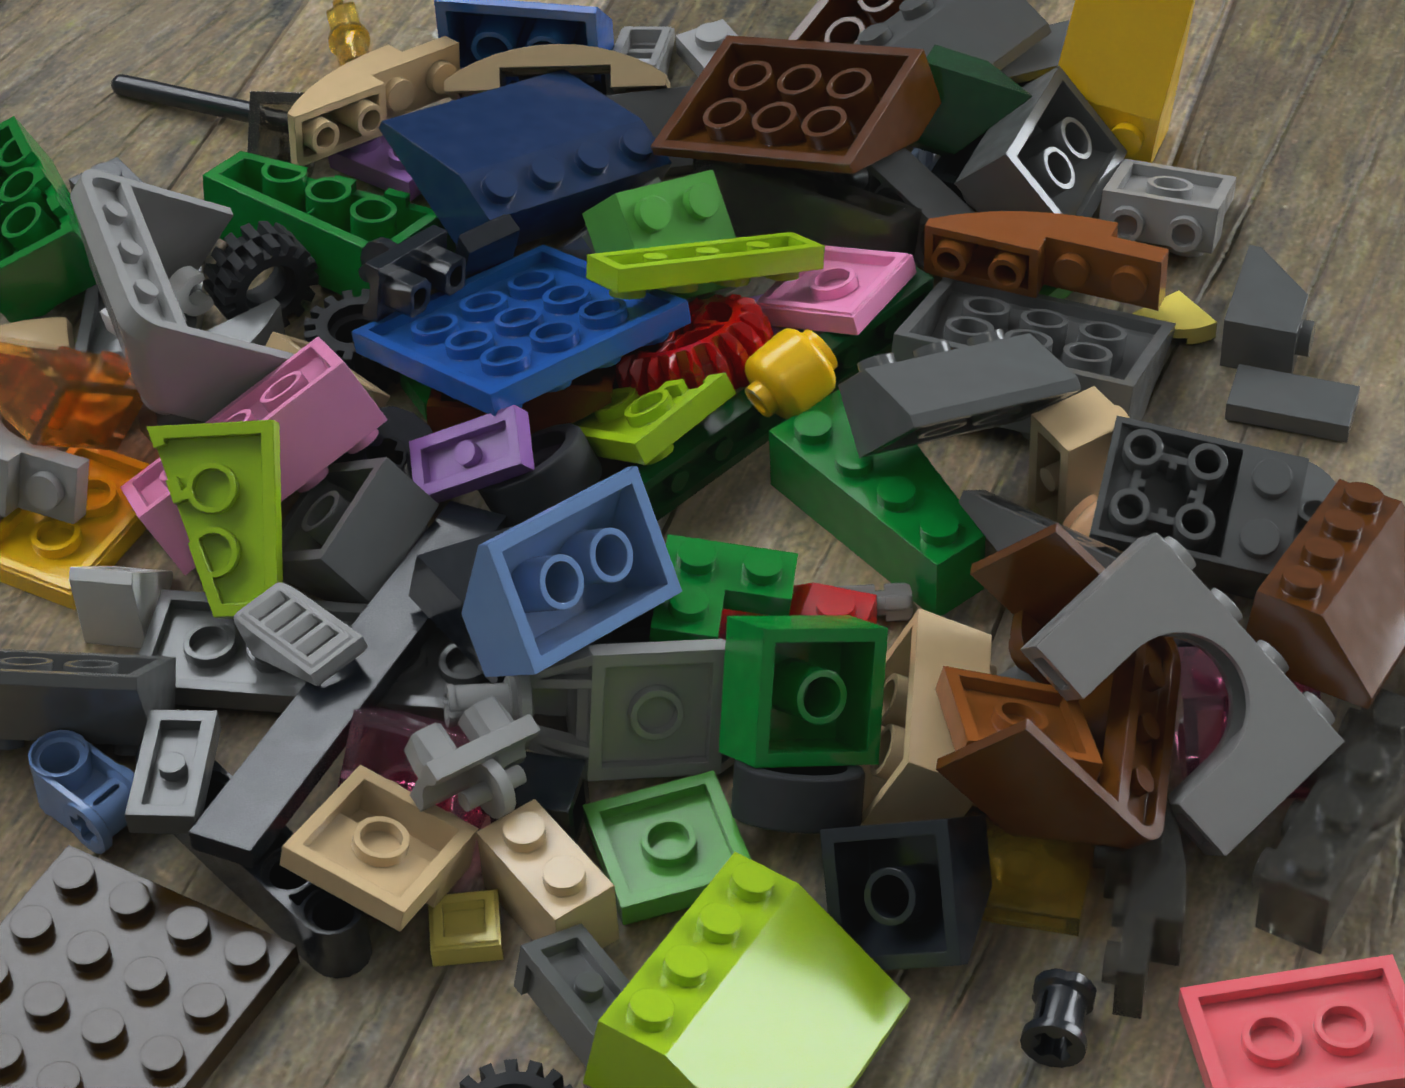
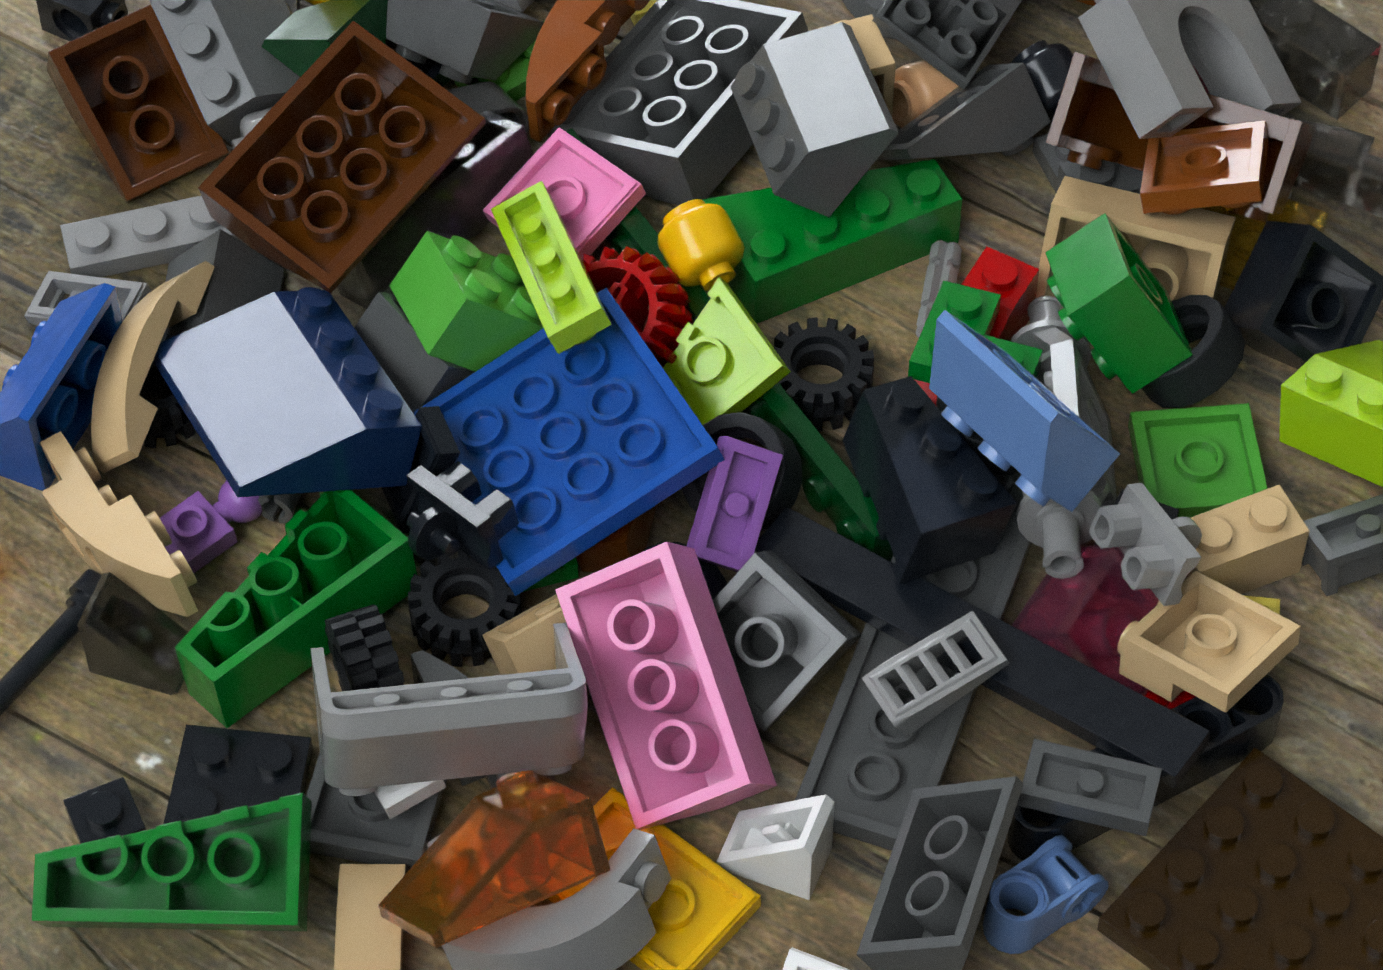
camera: 80 degrees left, 10 degrees up
lime wing [146,420,283,619] -> none
none -> black tyre [773,317,874,431]

